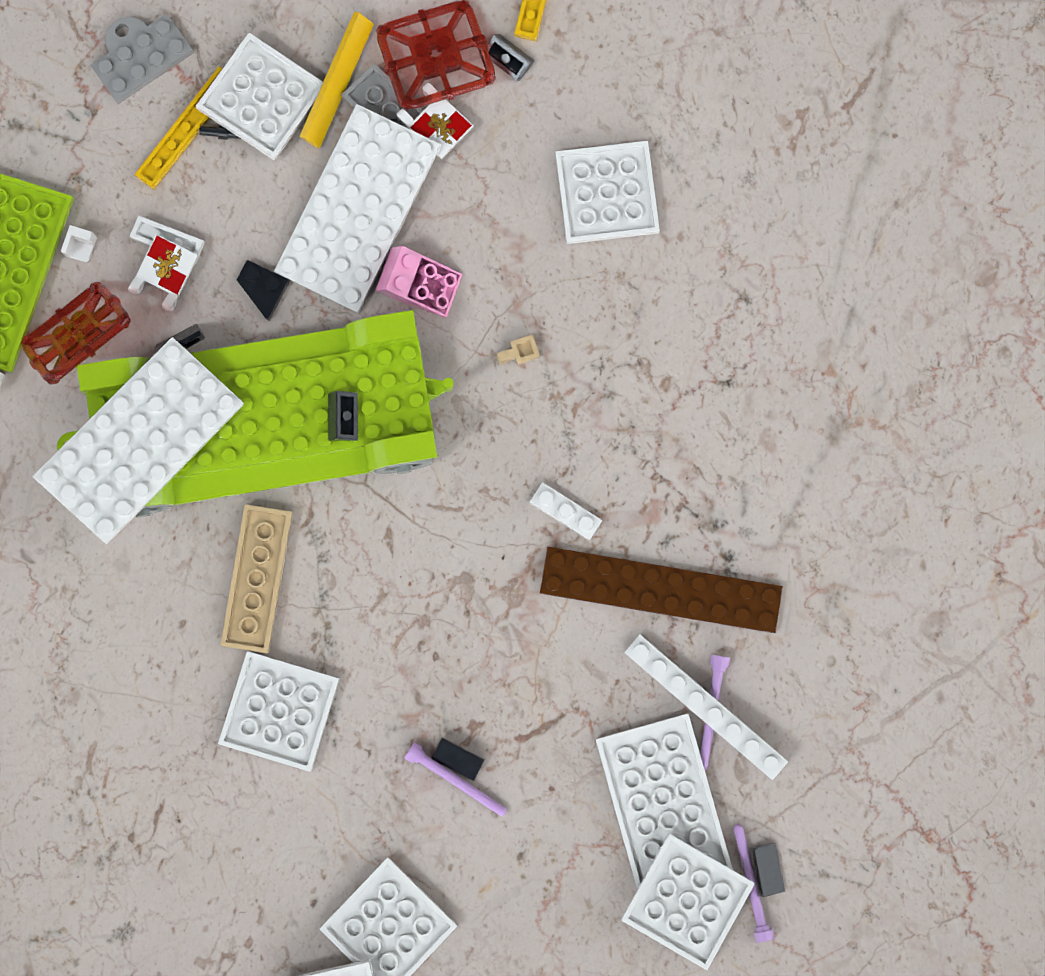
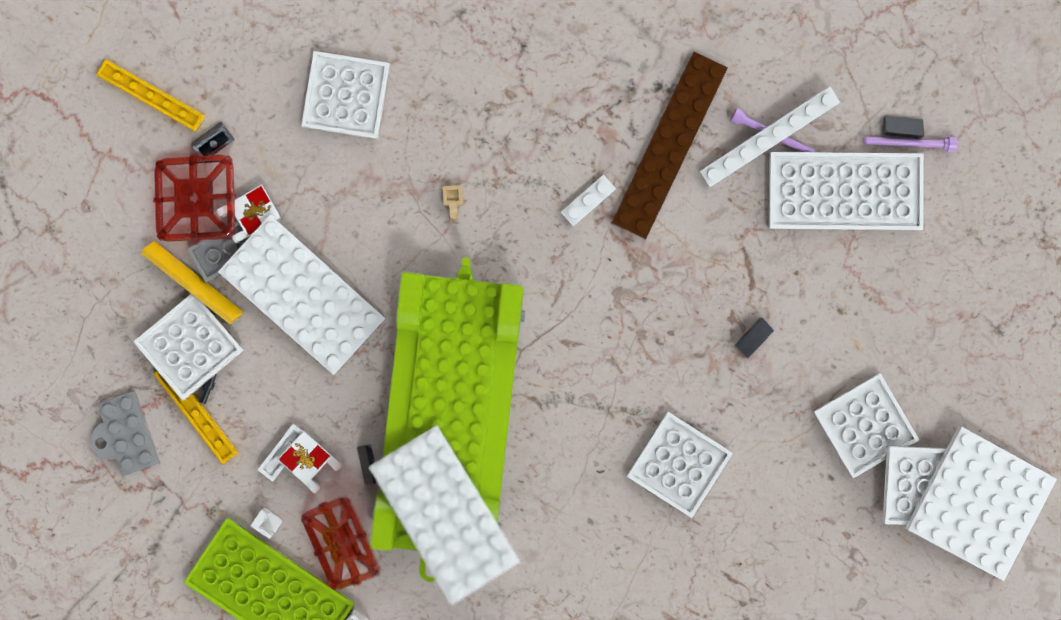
camera: 80 degrees left, 5 degrees up
tan plate [220,504,293,653] -> none
black wing [236,260,290,321] -> none
slope [328,391,358,441] -> none
bright pink slope [375,246,463,318] -> none
lavender piece [404,742,507,816] -> none
white plate [621,833,755,970] -> none

